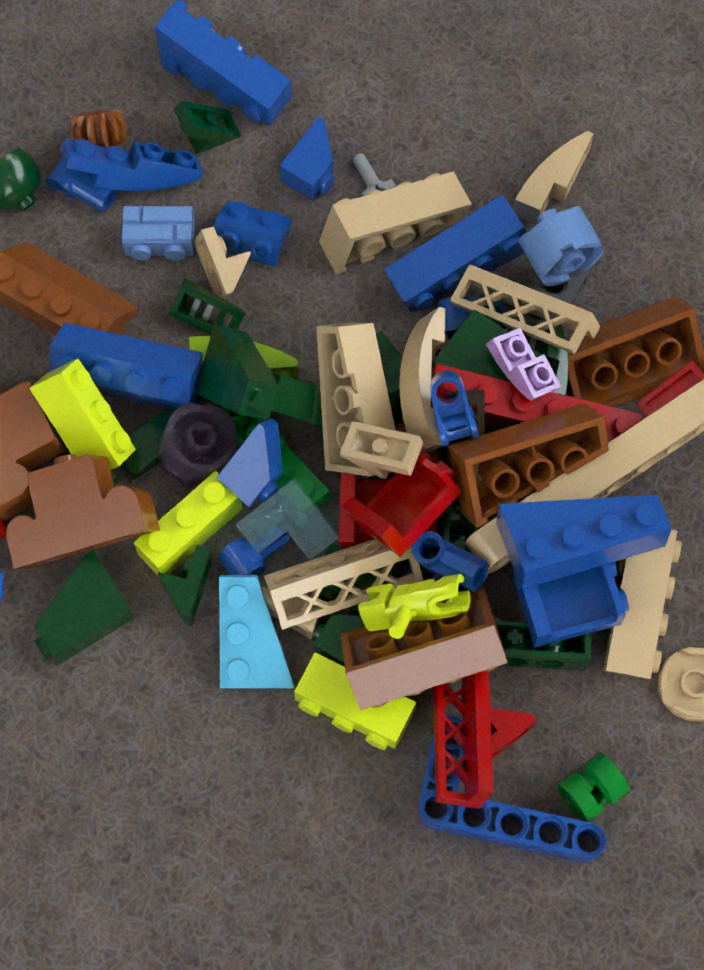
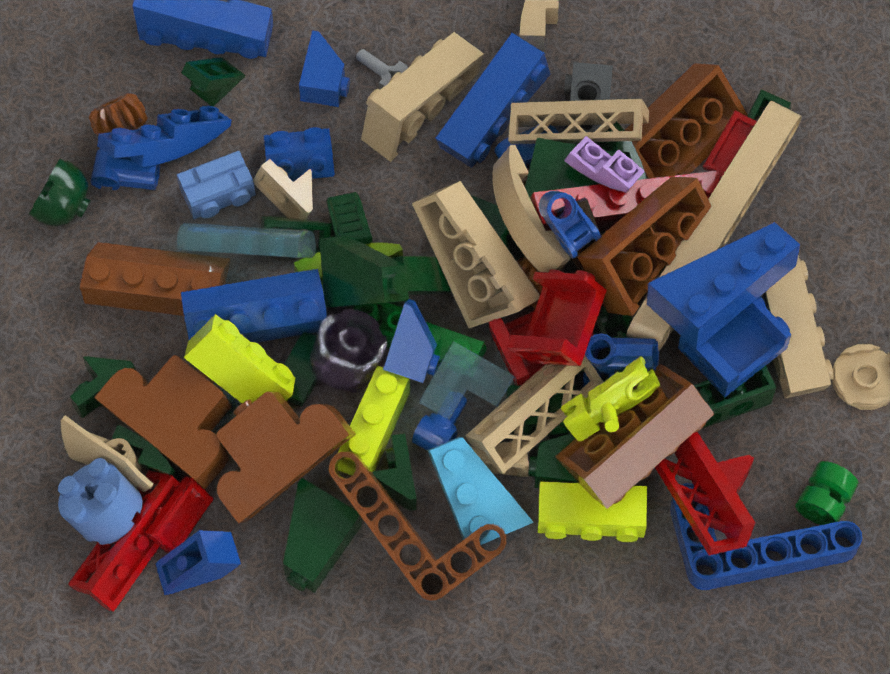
camera: 25 degrees left, 5 degrees down
tan slope [339,421,424,479] -> none
medium blue brick [518,206,604,286] -> none
none -> clear light blue brick [176,223,316,258]
none -> dark green slope [326,192,373,244]
none -> dark orange beam [329,452,507,601]

